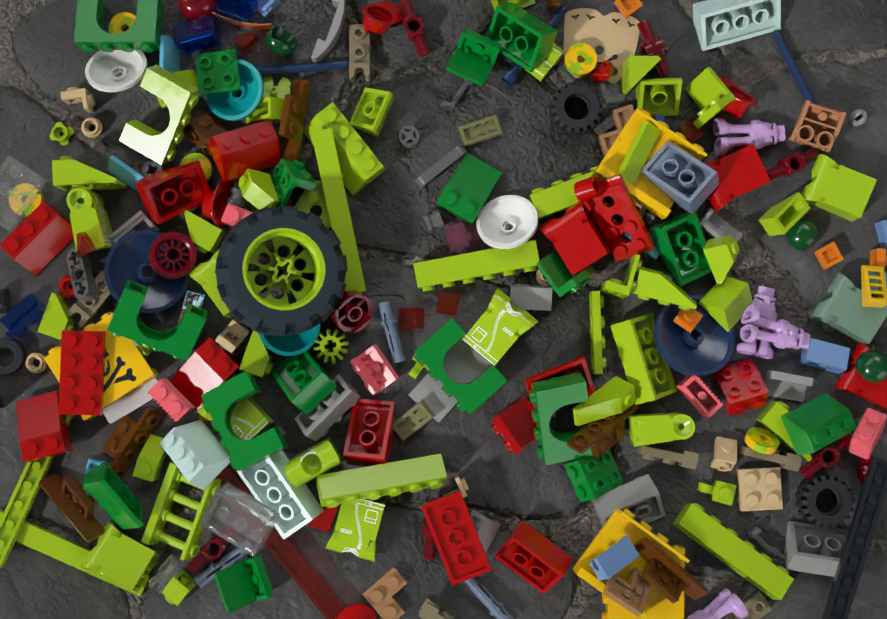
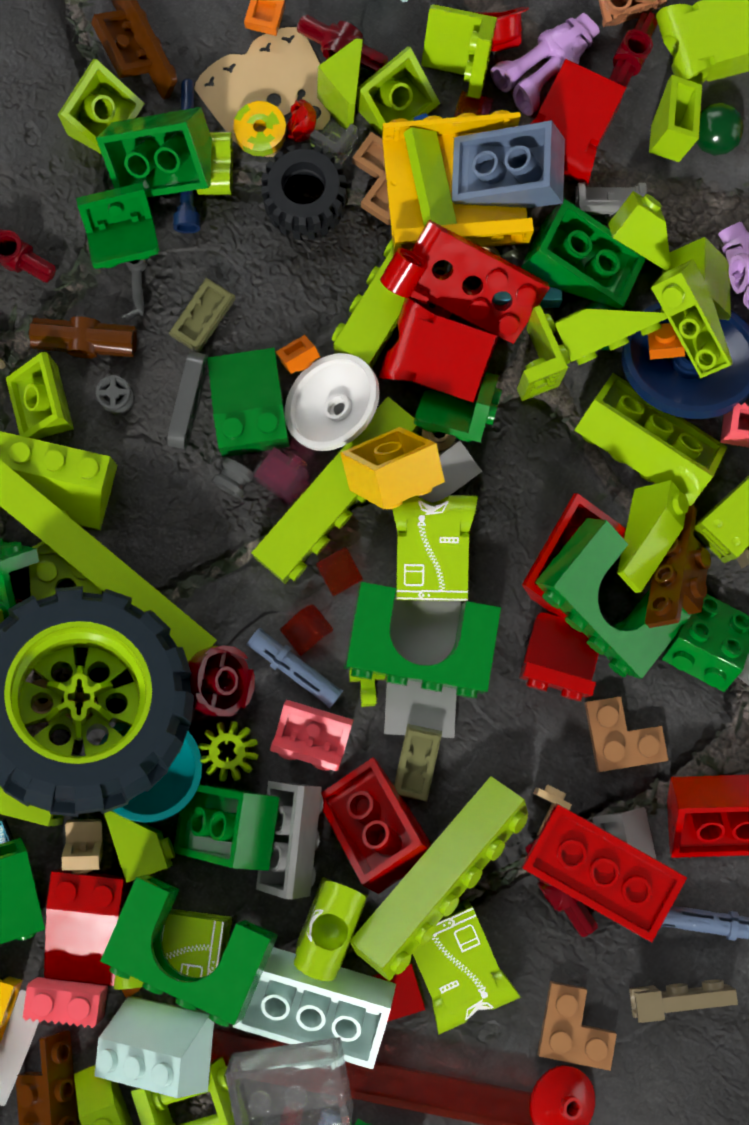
camera: 40 degrees left, 5 degrees down
lime plate [589,291,606,374] -> none
none -> reddish brown piece [29,316,137,358]
none -> orange plate [276,335,320,374]
none -> yellow brick [340,427,445,510]
none -> medium nougat plate [585,697,669,772]
none -> lime slope [651,259,733,378]

